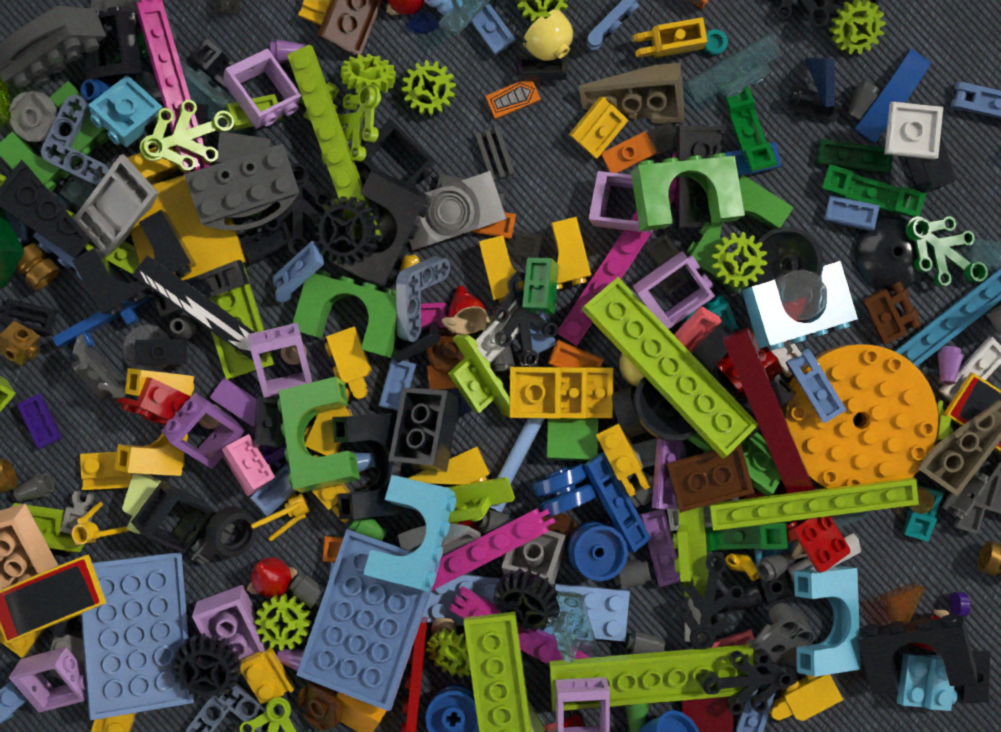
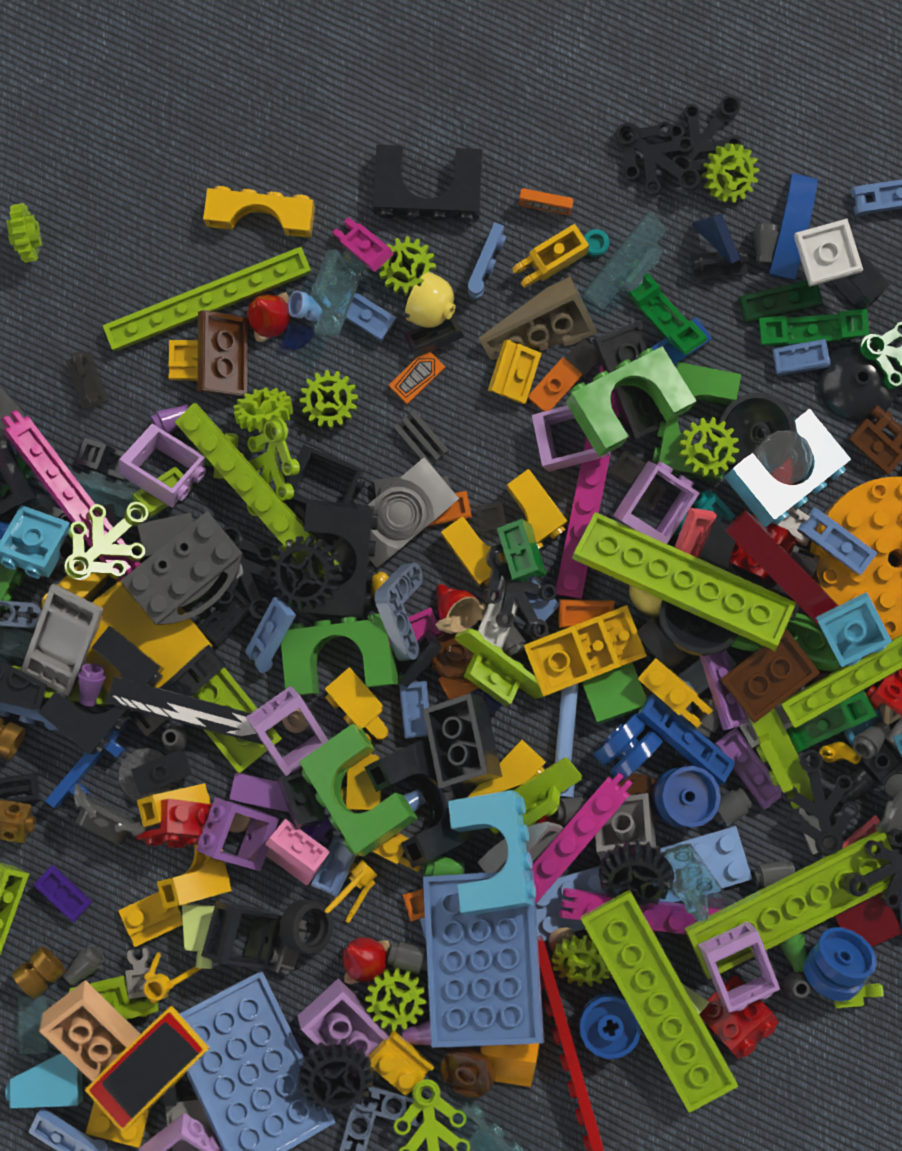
camera: 20 degrees left, 5 degrees down
none -> medium lavender cone [78,663,106,706]
none -> medium azure plate [816,592,892,667]

